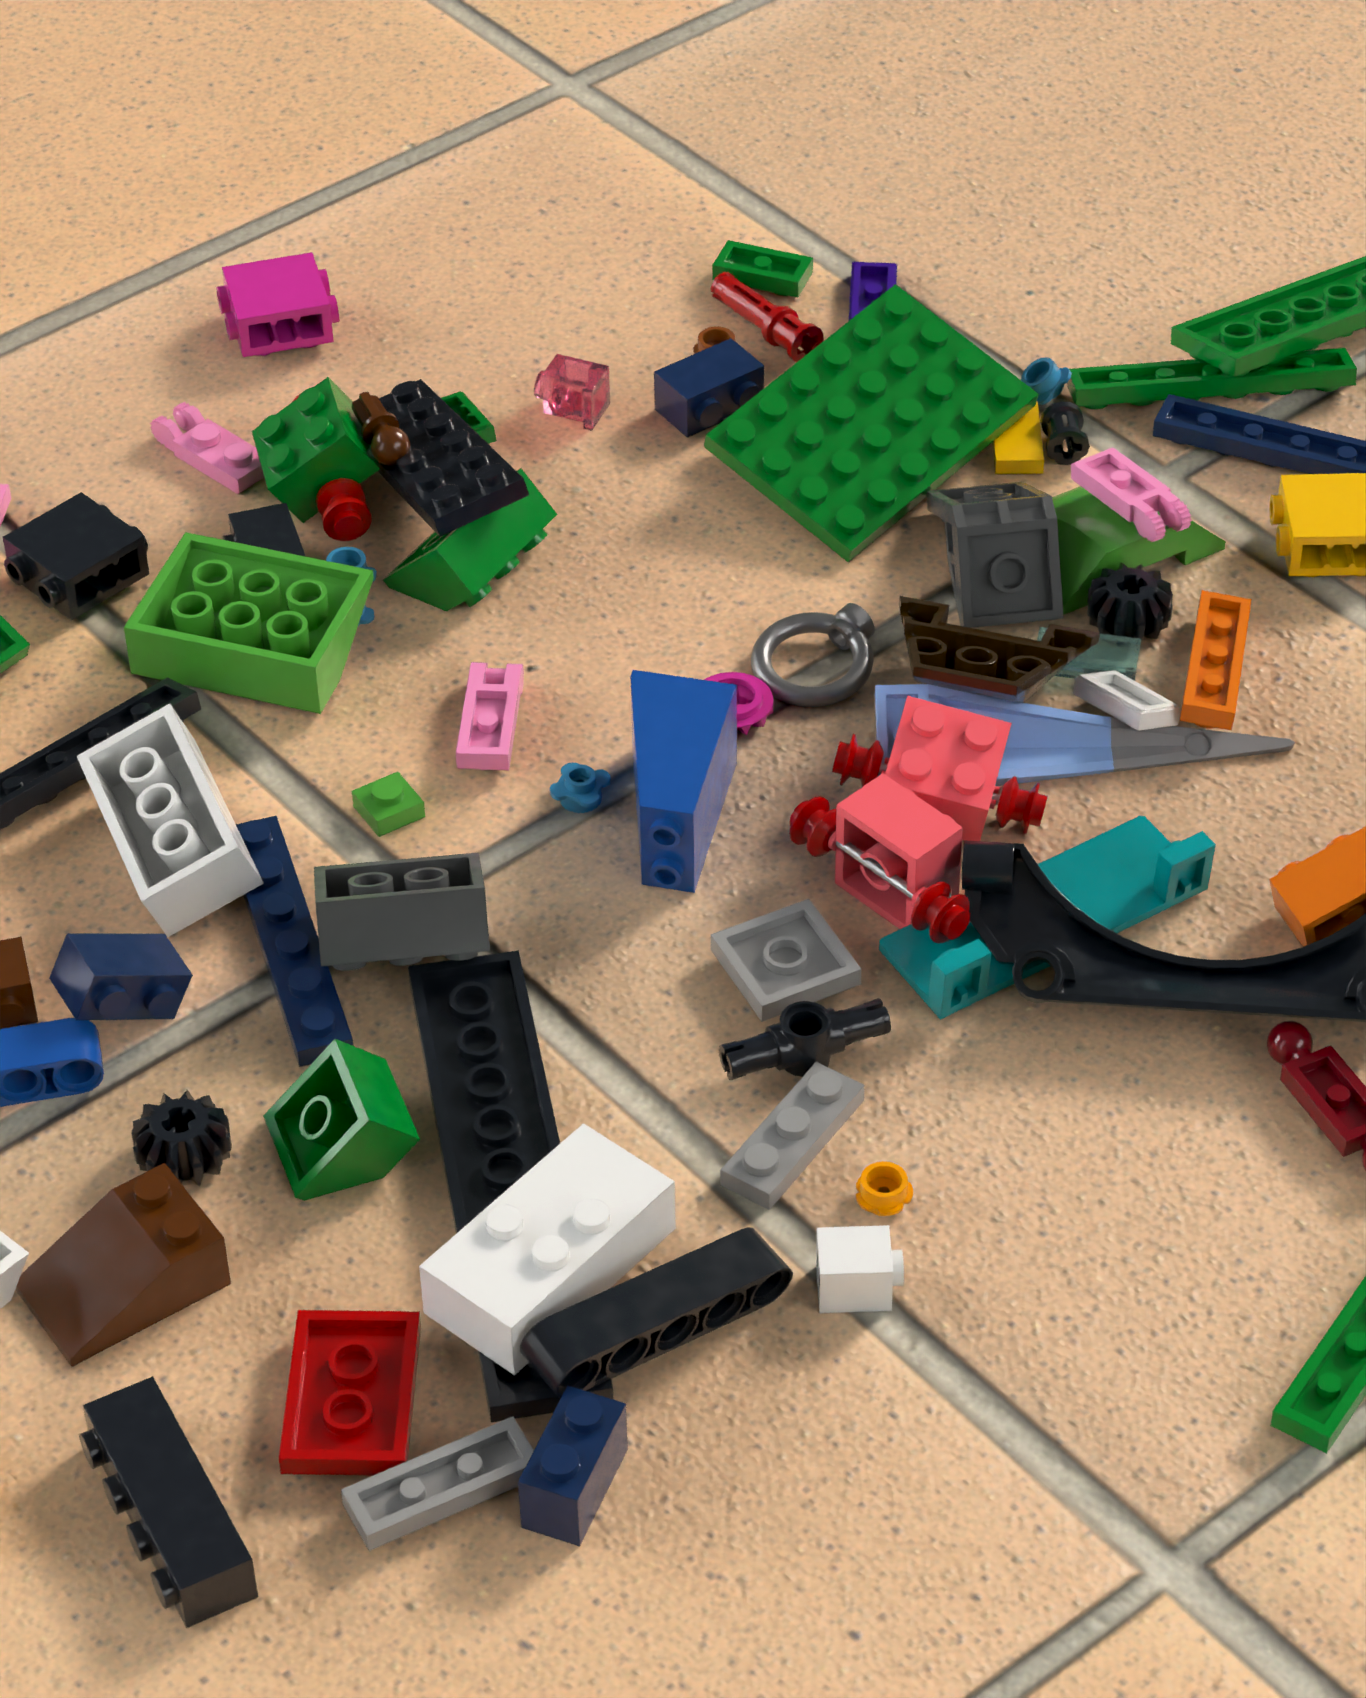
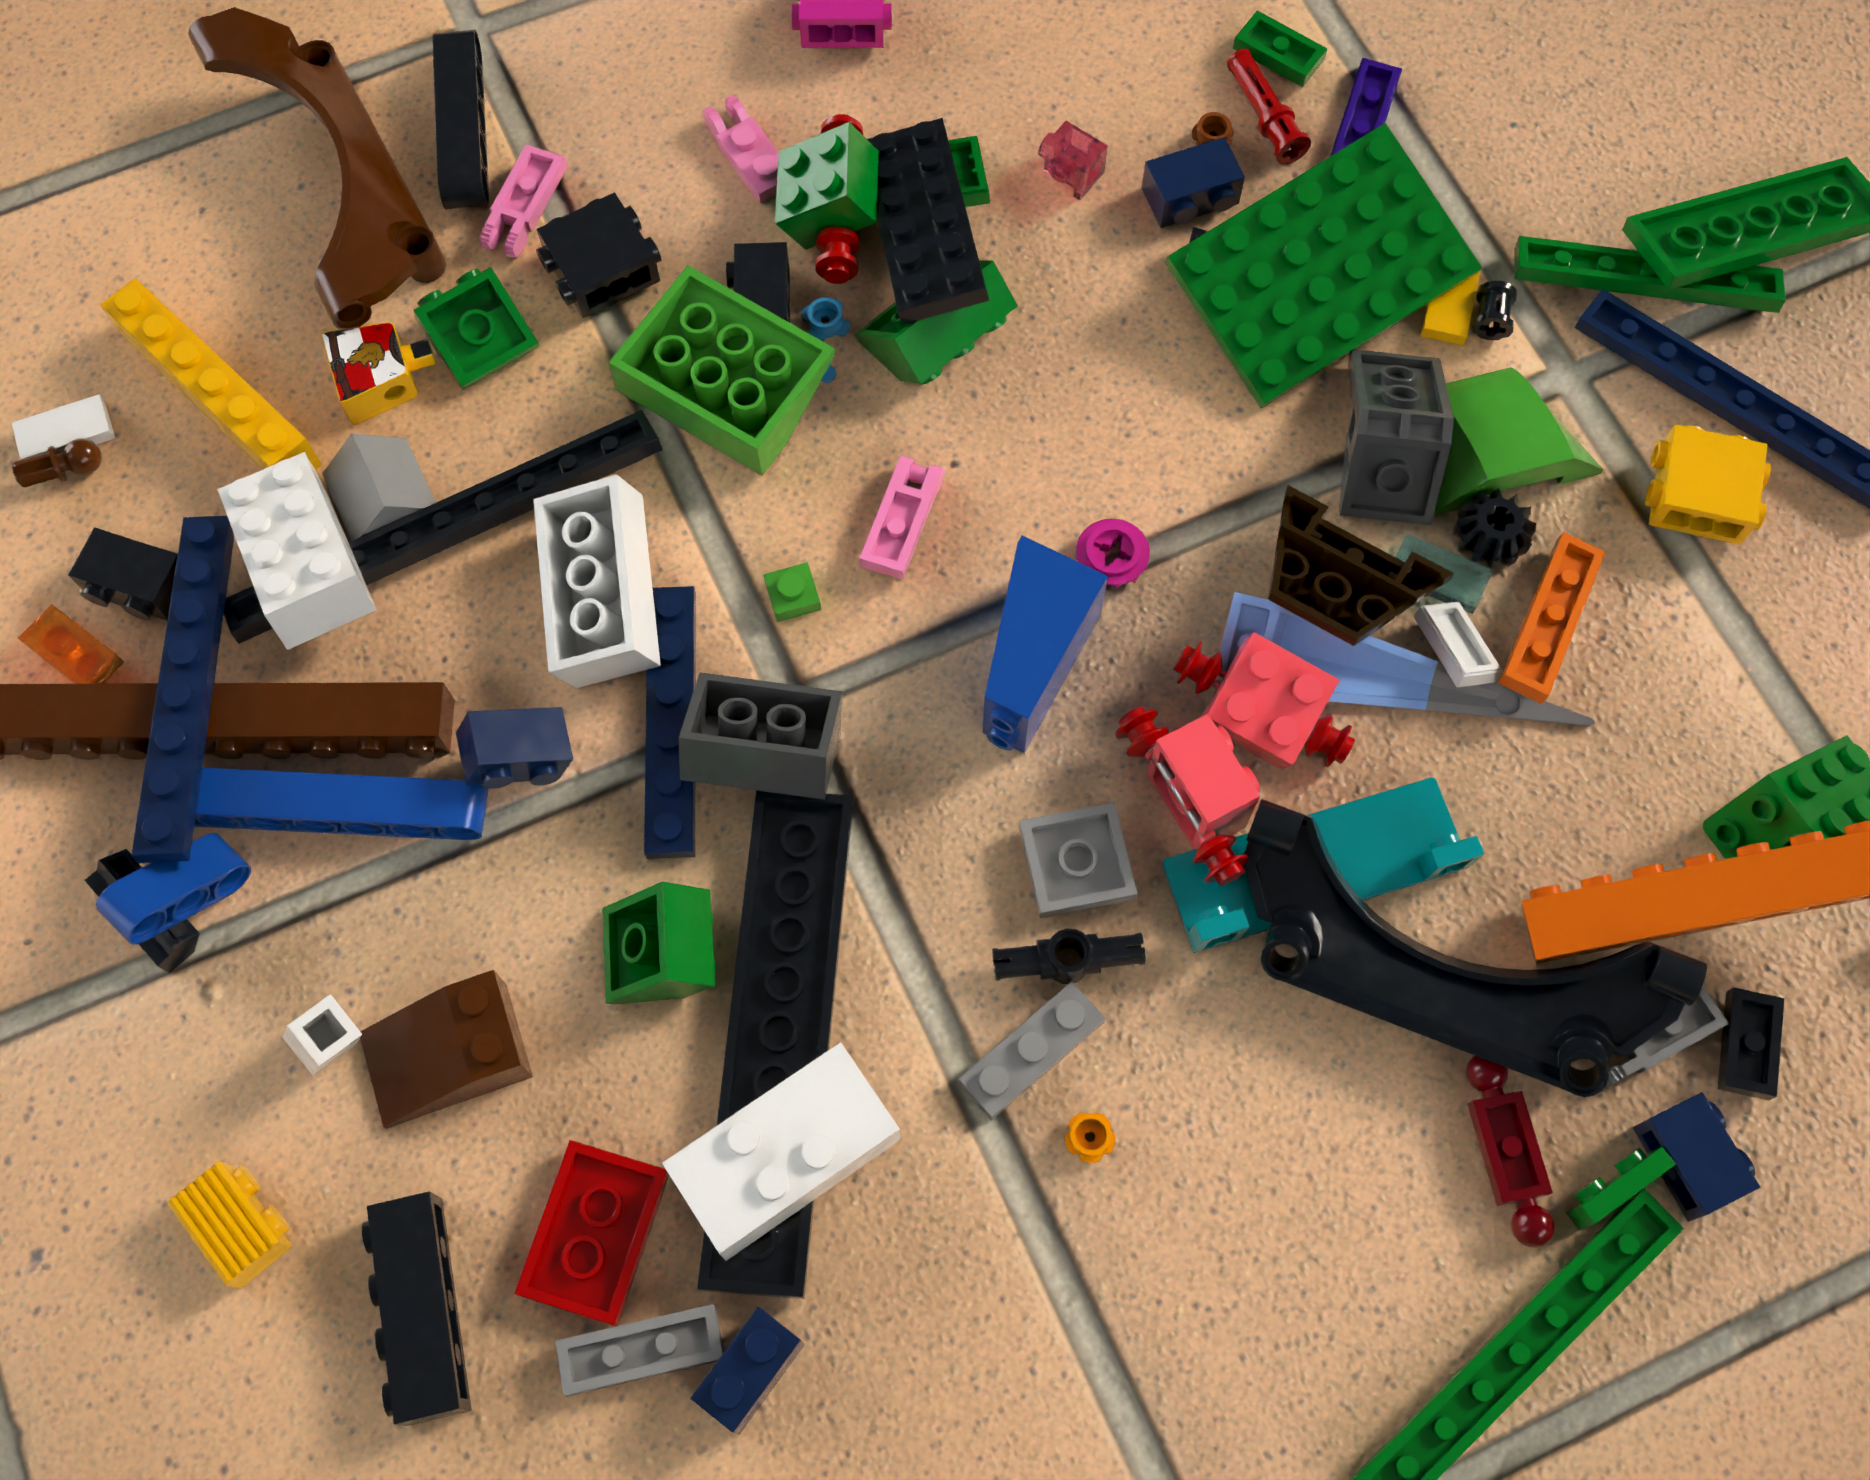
camera: 15 degrees right, 25 degrees up
black gear [131,1089,232,1186] -> none
reddish brown axle [352,392,410,466] -> none
black beam [520,1227,793,1399] -> none
dark azure plate [550,763,611,813] -> none
flat silver piece [751,603,875,707] -> none
white brick [816,1225,904,1313] -> none
dark azure plate [1021,357,1071,405] -> none
bright pink hinge [1071,447,1192,542] -> none

